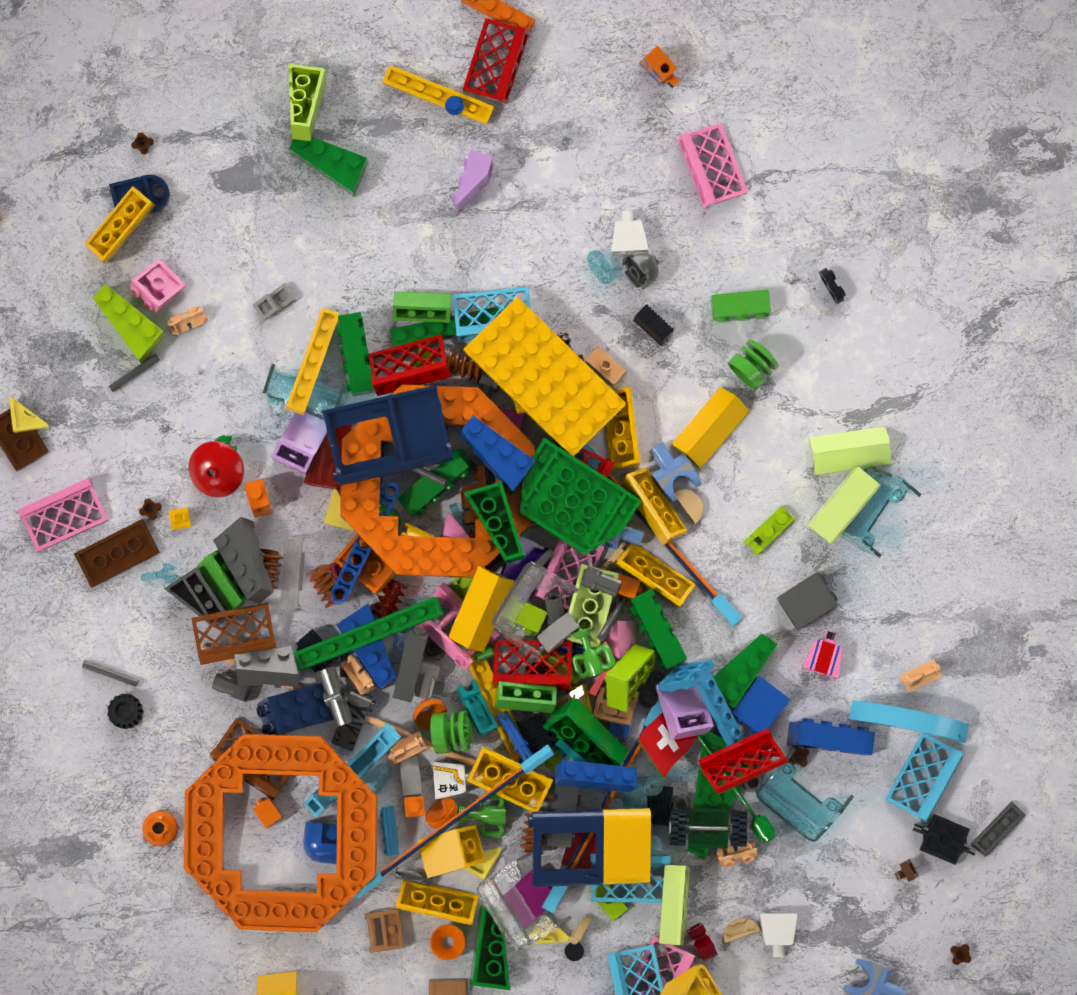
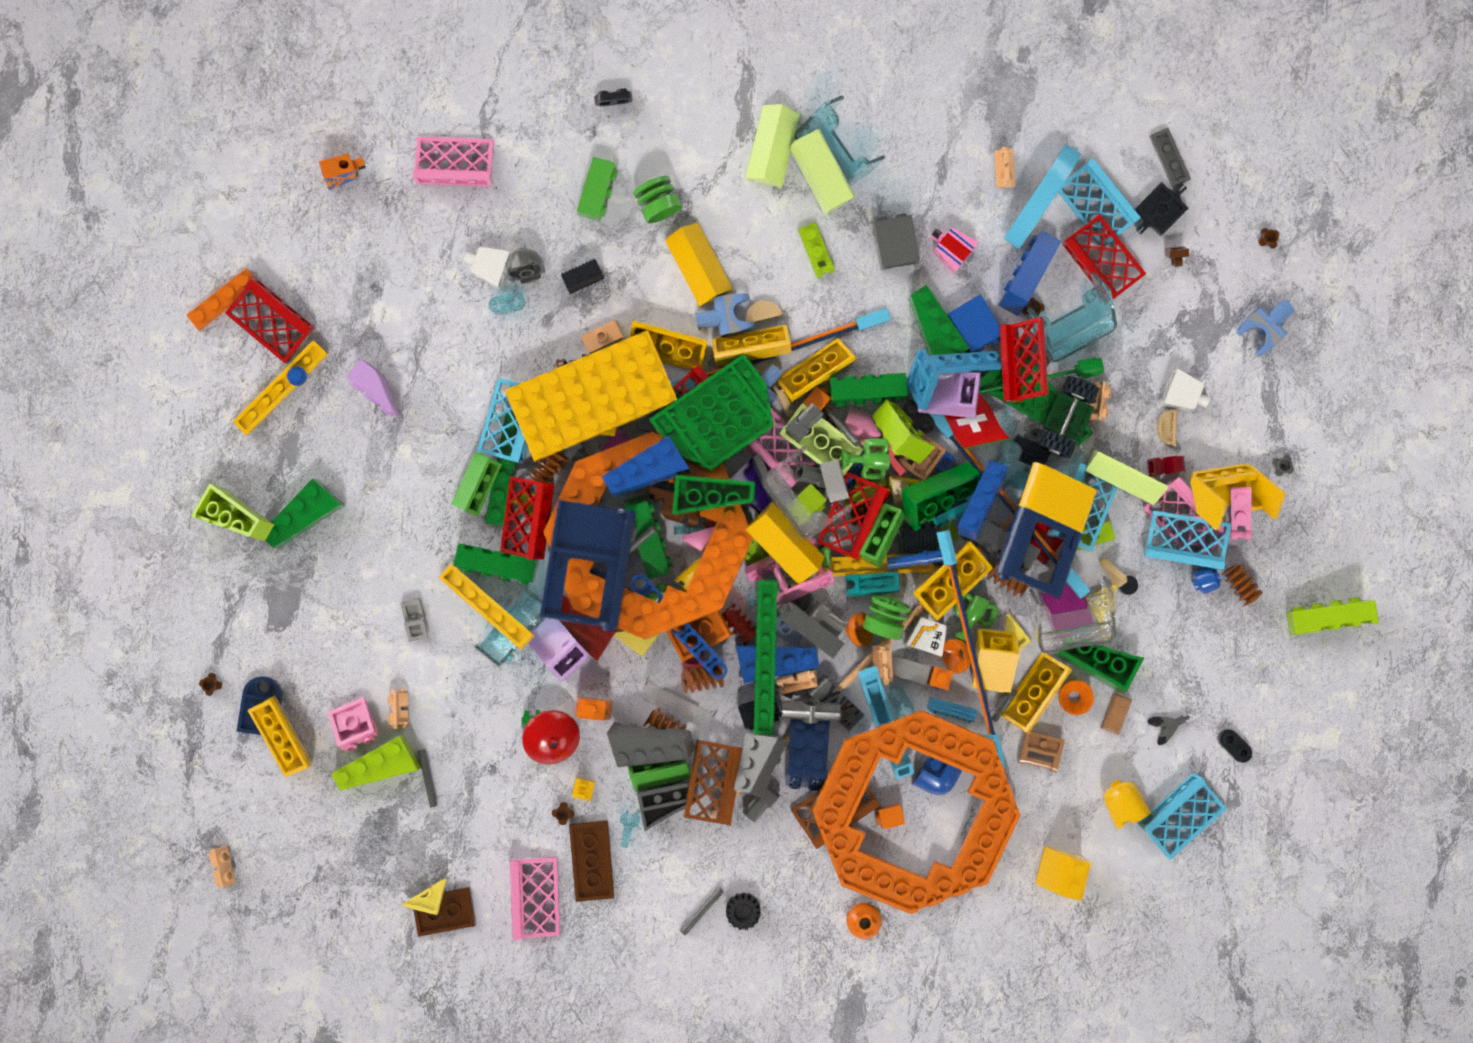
camera: 70 degrees left, 5 degrees up
none -> red fence [1062,214,1146,303]

